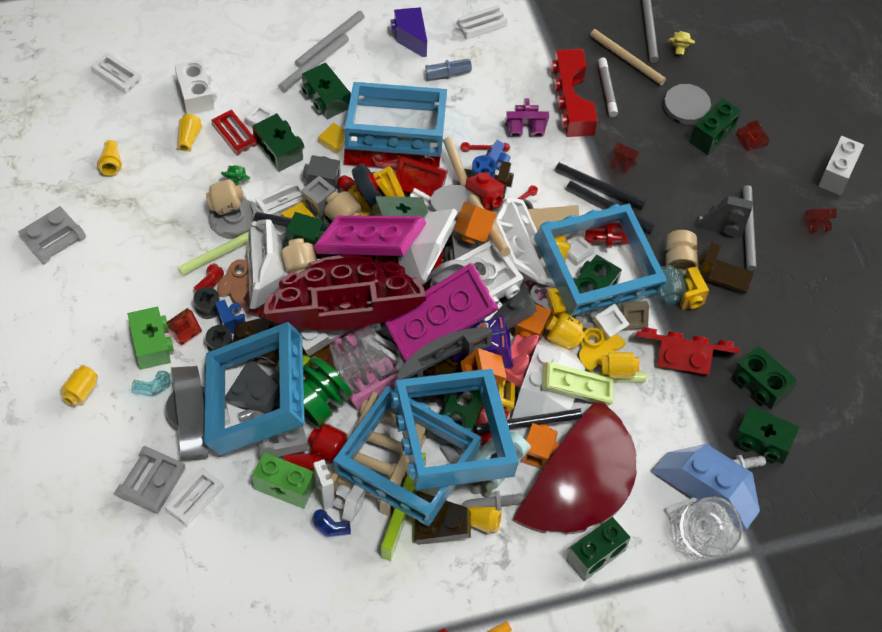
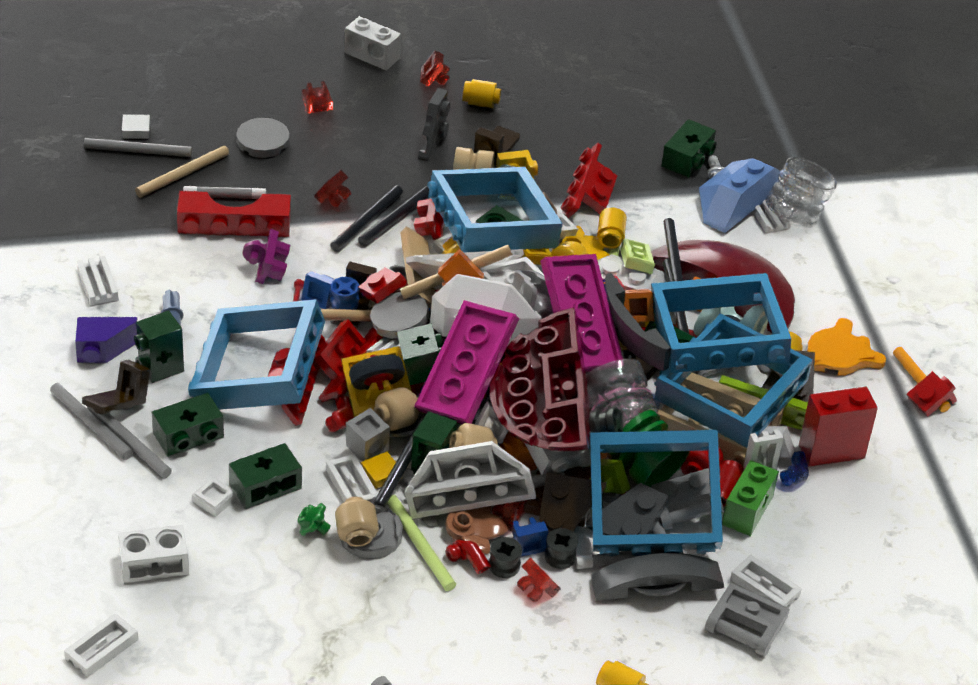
camera: 85 degrees left, 15 degrees down
yellow cone [97,140,122,176] -> none
bright green brick [127,306,174,370] -> none
clear light blue arm [131,370,171,396] -> none
yellow cone [177,114,202,151] -> none
red tile [211,109,257,156] -> none
dark grey brick [303,155,341,189] -> none
yellow tile [318,122,352,154] -> none
dark green brick [566,516,631,581] -> none
light yellow plant [668,31,695,55] -> none
dark green brick [689,98,741,155] -> none
dark green brick [732,345,798,410] -> none
light grey bar [742,185,756,271] -> none
none -> dark brown bracket [82,359,150,415]
none -> white tile [122,115,150,139]
none -> dark green brick [134,310,184,383]
none -> yellow brick [462,79,501,108]
none -> pearl dark grey wheel [589,407,623,433]
none -> black bar [663,218,683,282]
none -> red brick [798,386,878,467]
none -> light orange tile [807,318,886,376]

